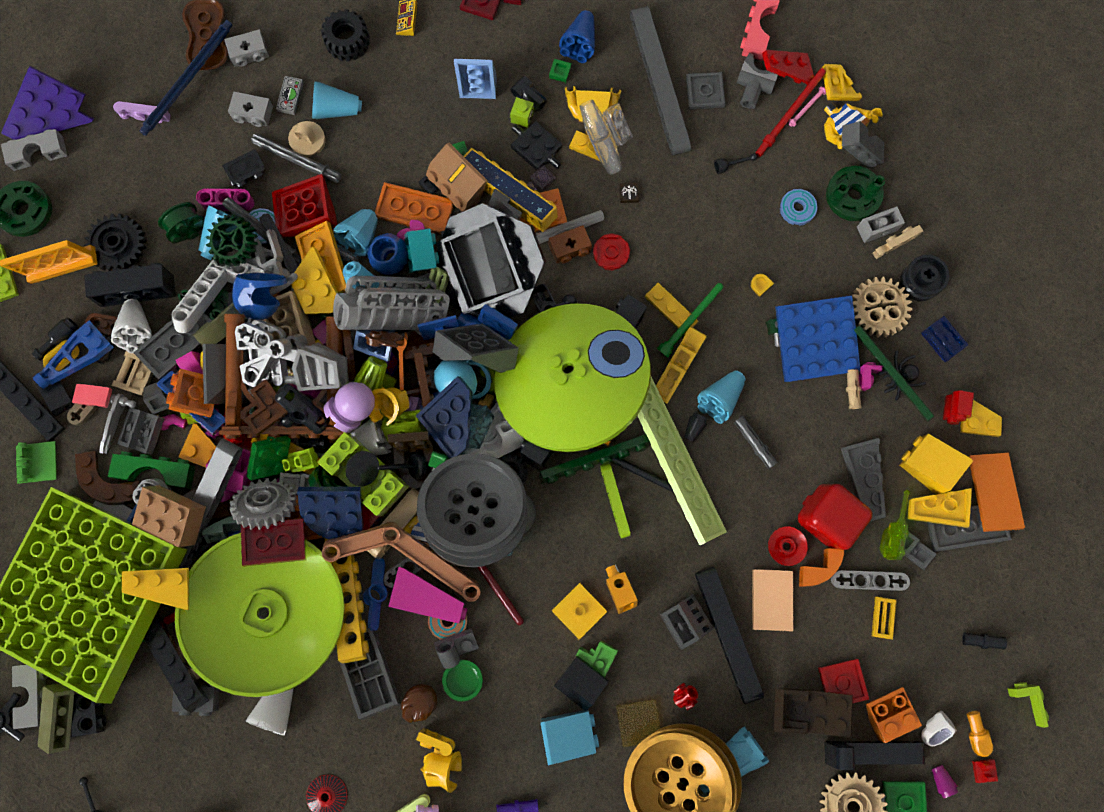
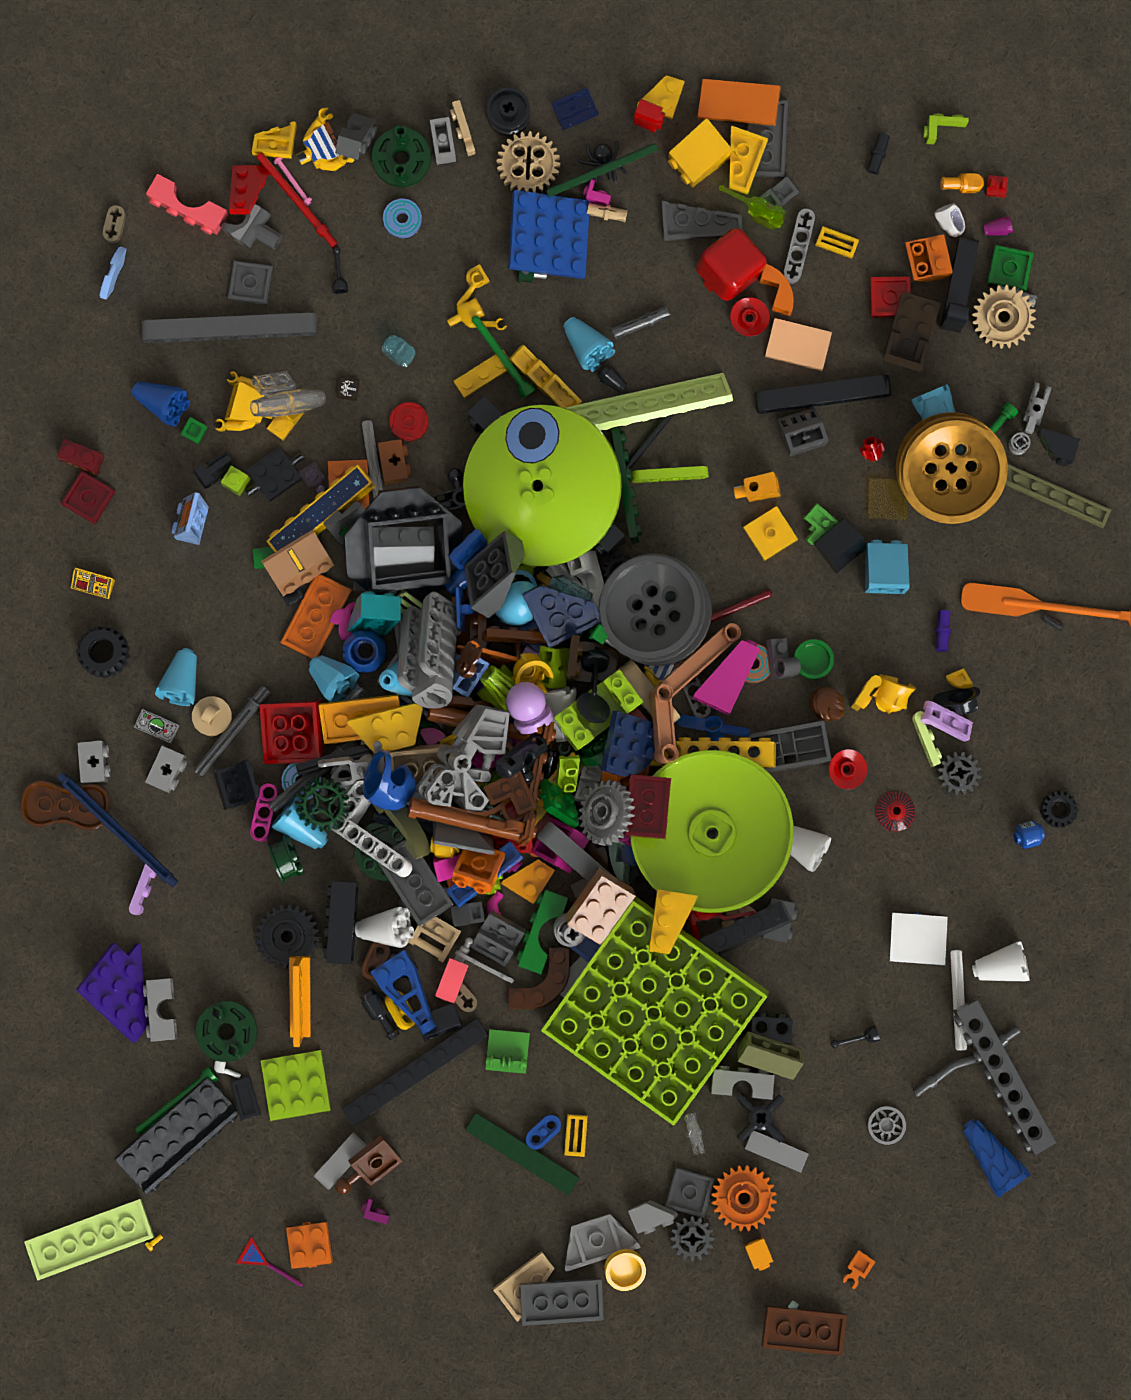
camera: 80 degrees left, 5 degrees up
none -> clear light blue gear [381,335,416,367]
none -> yellow piece [447,273,507,330]
none -> red dish [828,749,867,790]

